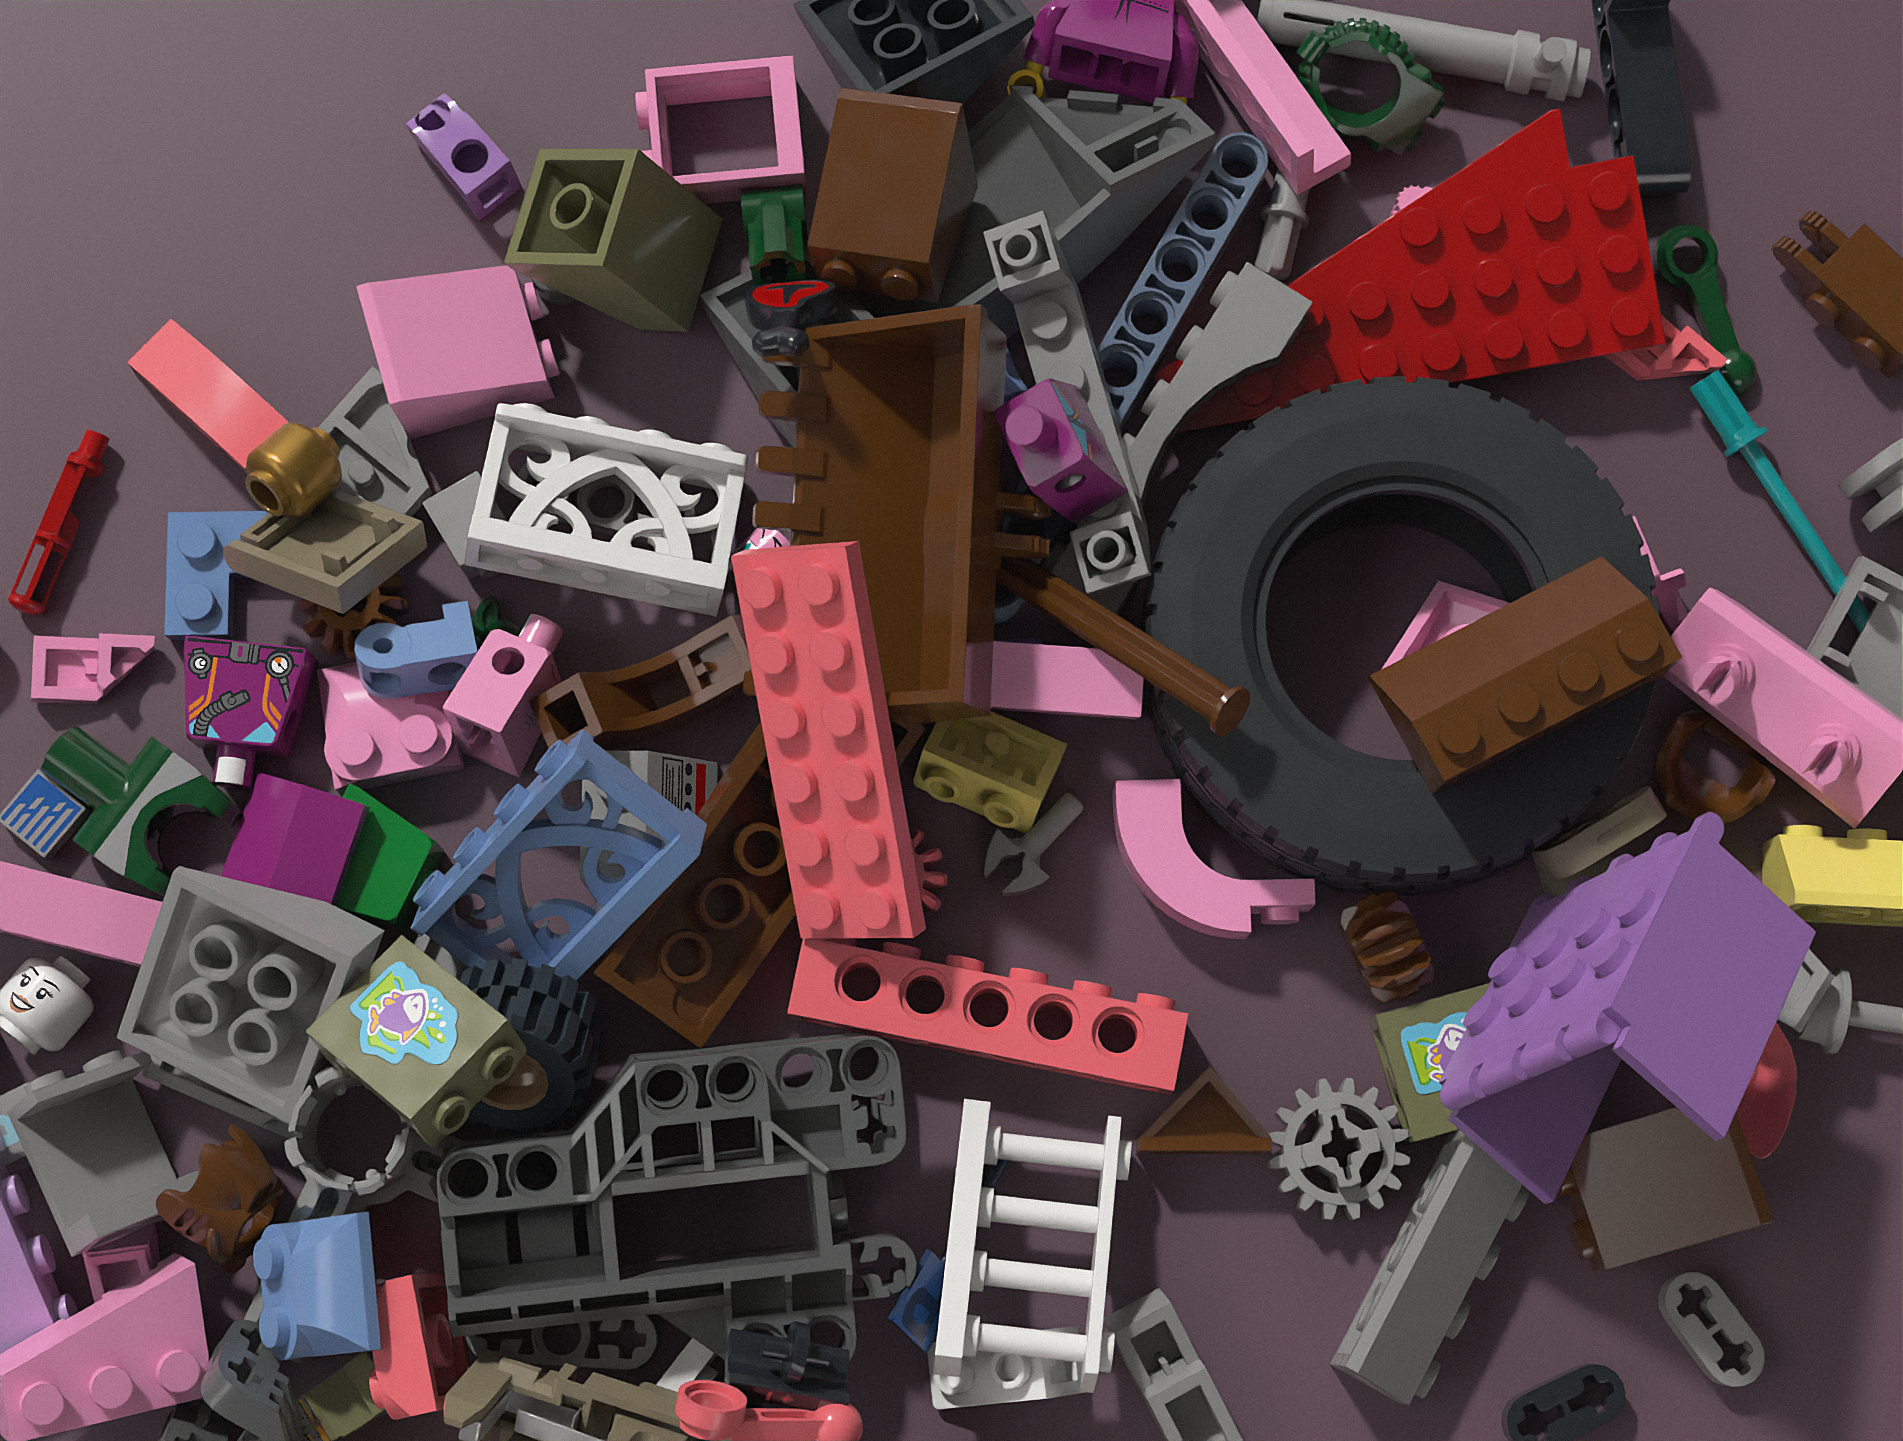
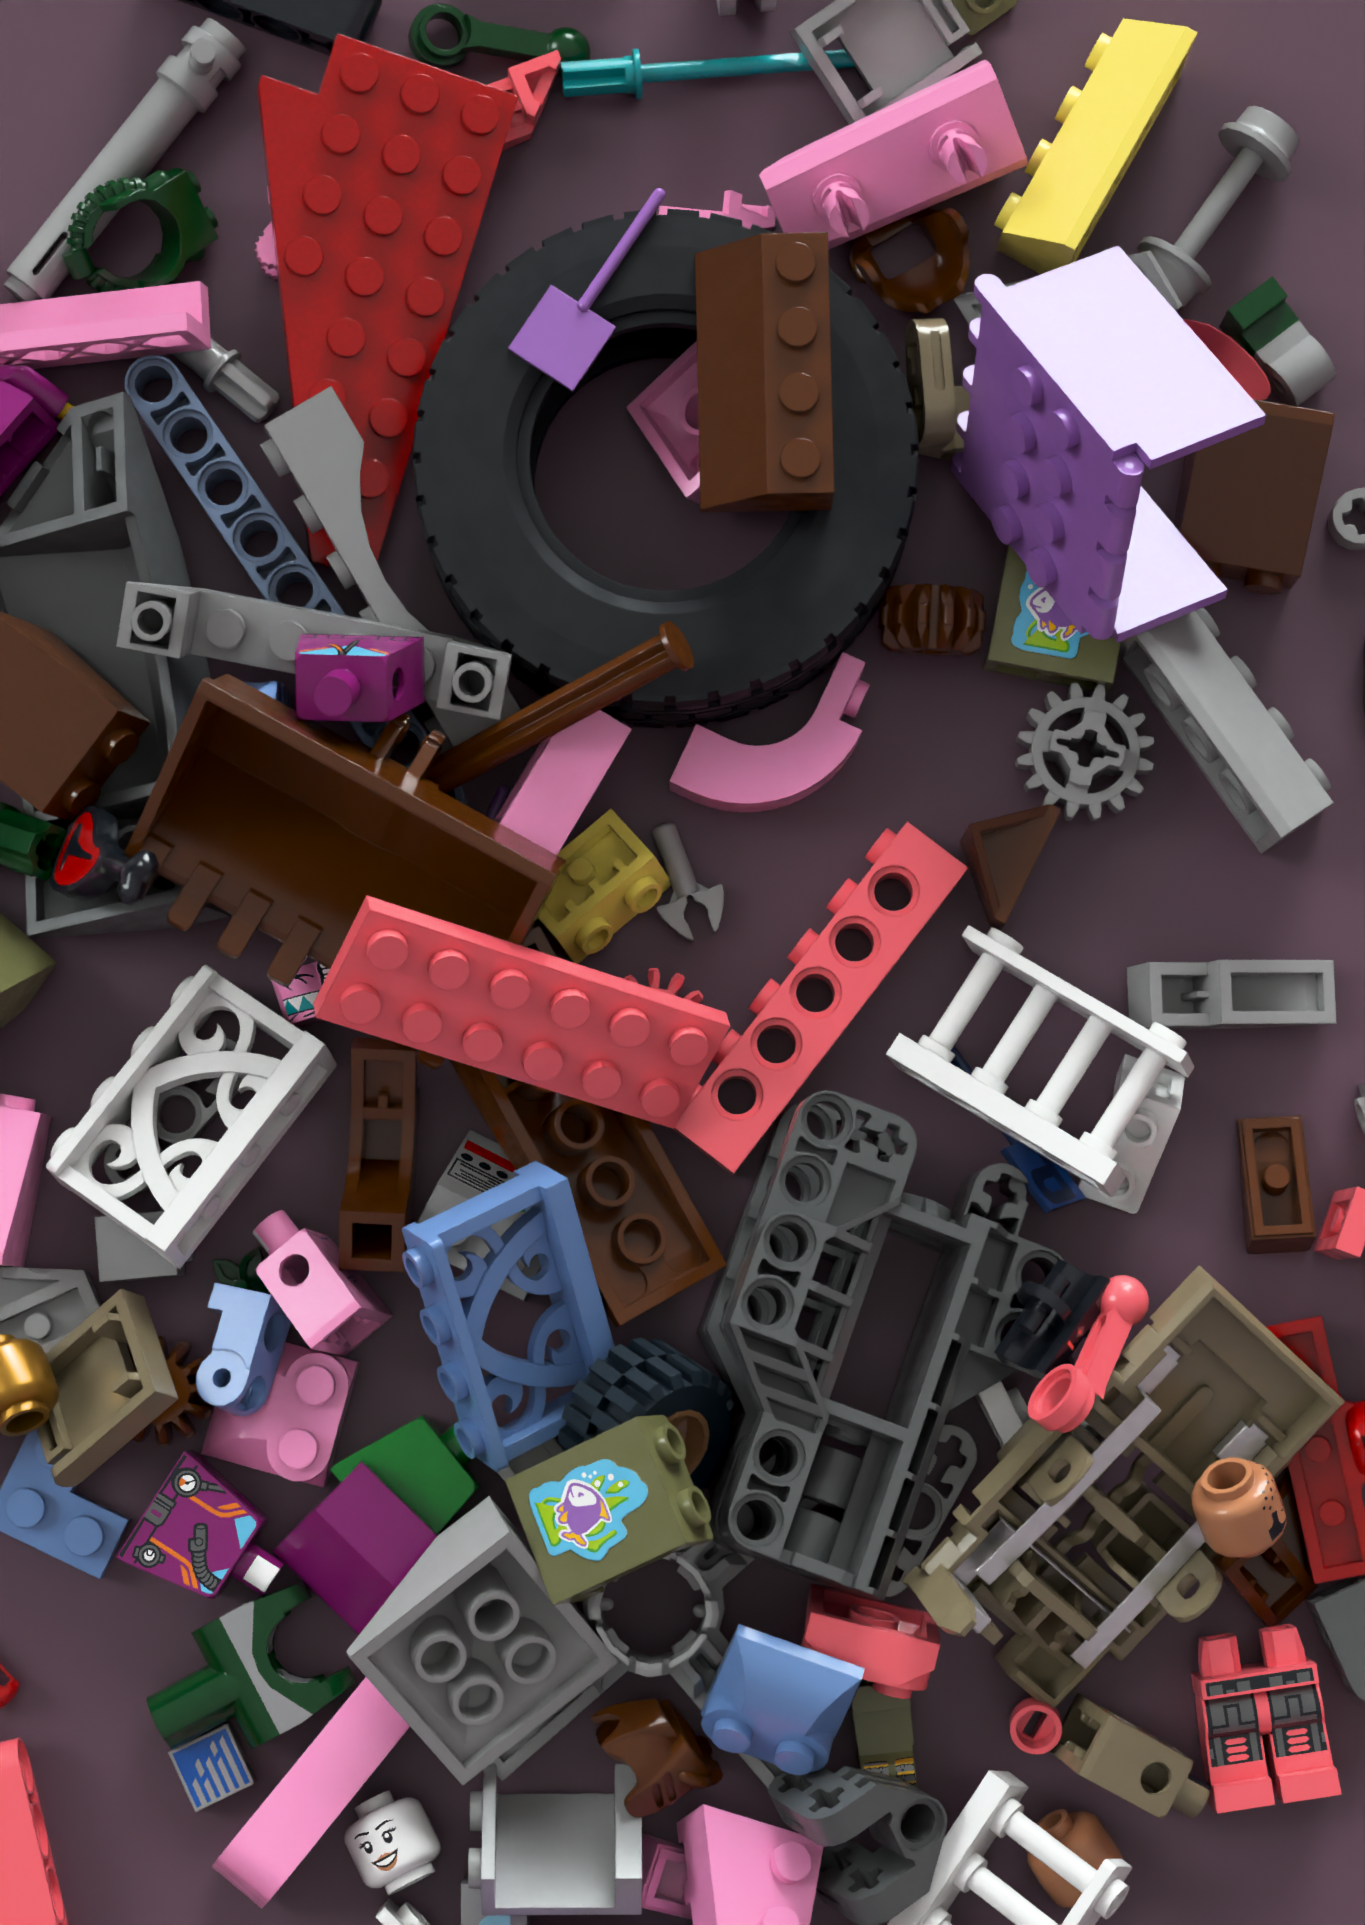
camera: 65 degrees left, 5 degrees up
bright pink slope [31,633,155,704] -> none
none -> medium lavender piece [508,188,666,392]
none -> leg [1219,276,1336,407]

